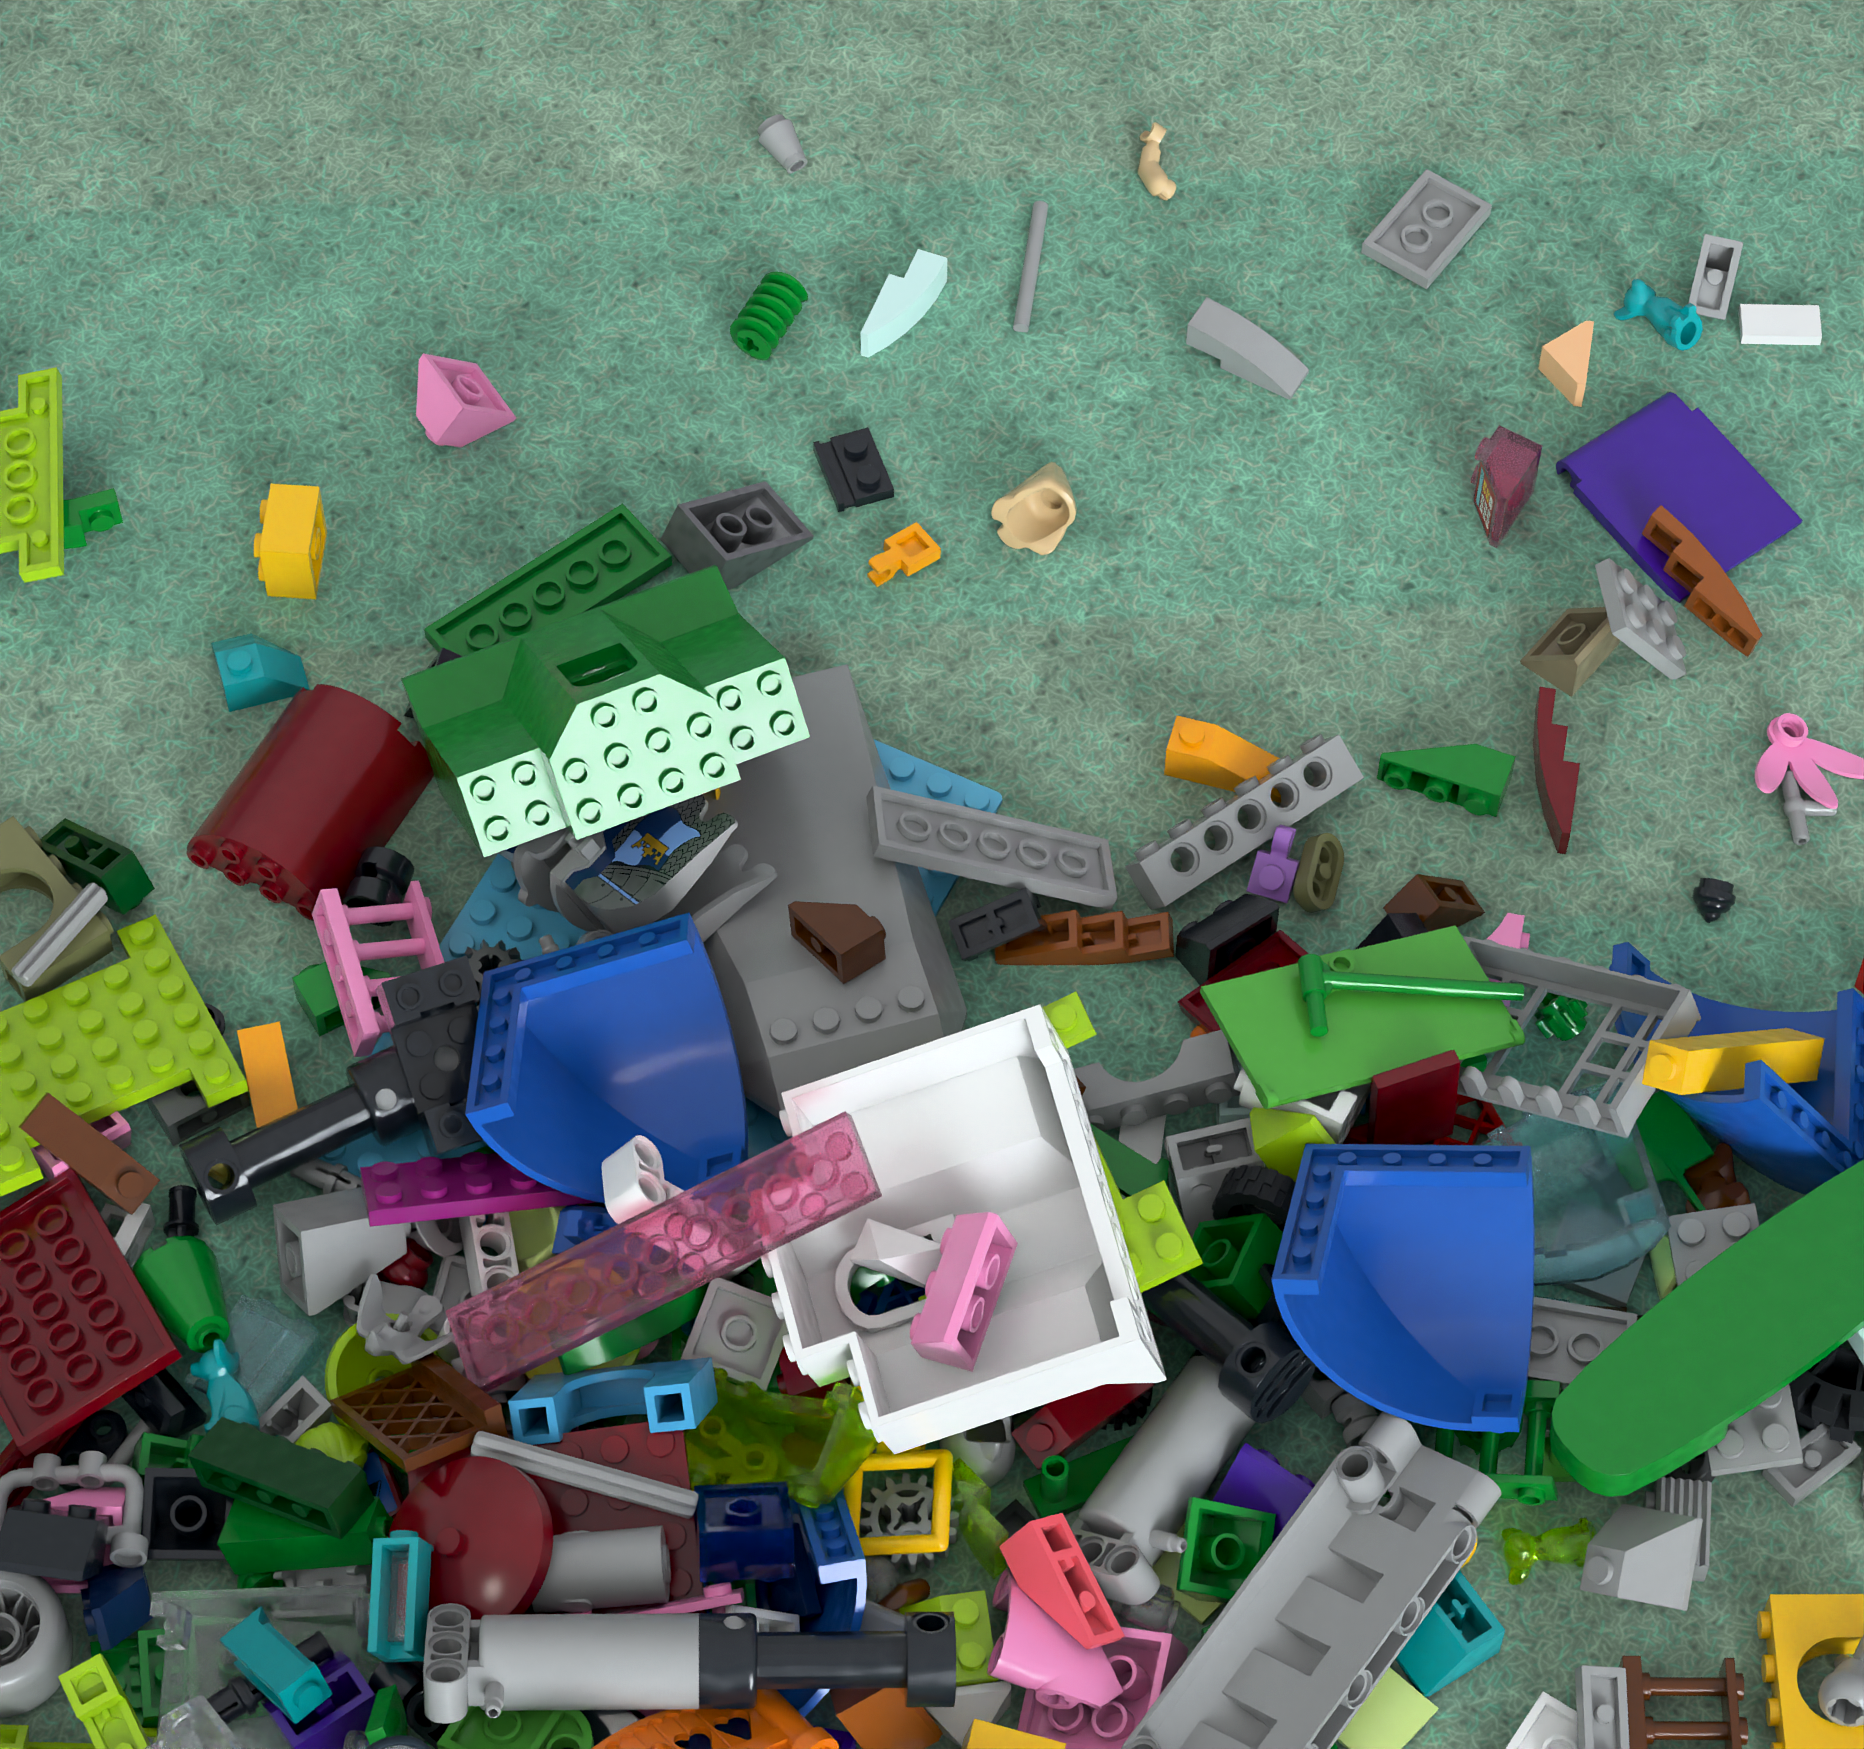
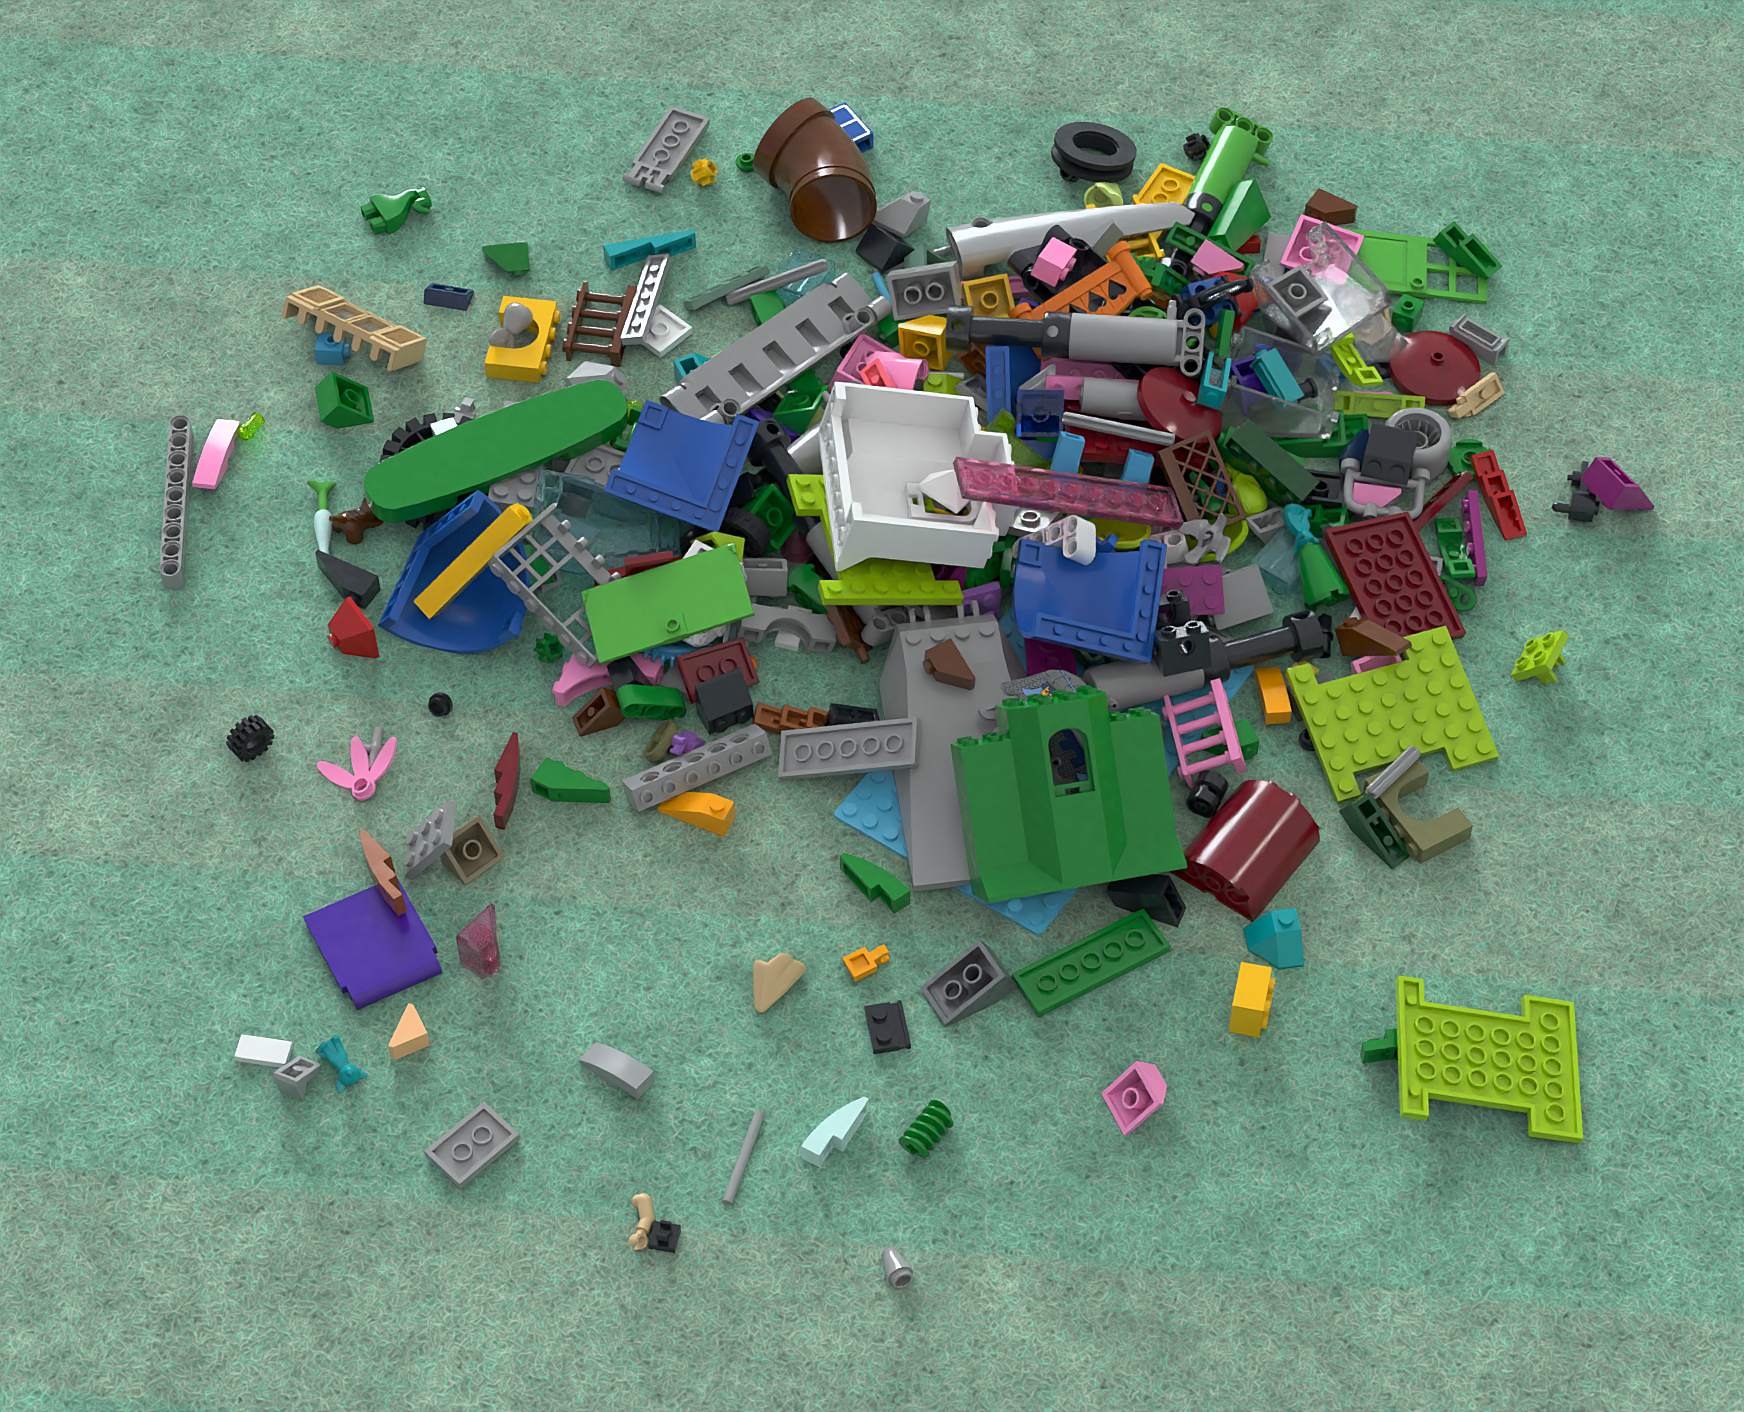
camera: 170 degrees left, 5 degrees down
bright pink slope [910,1212,1018,1372] -> none
green bar [1298,954,1524,1037] -> none
none -> green beam [616,684,687,720]
none -> black tile [648,1220,681,1253]
none -> green slope [840,853,910,914]

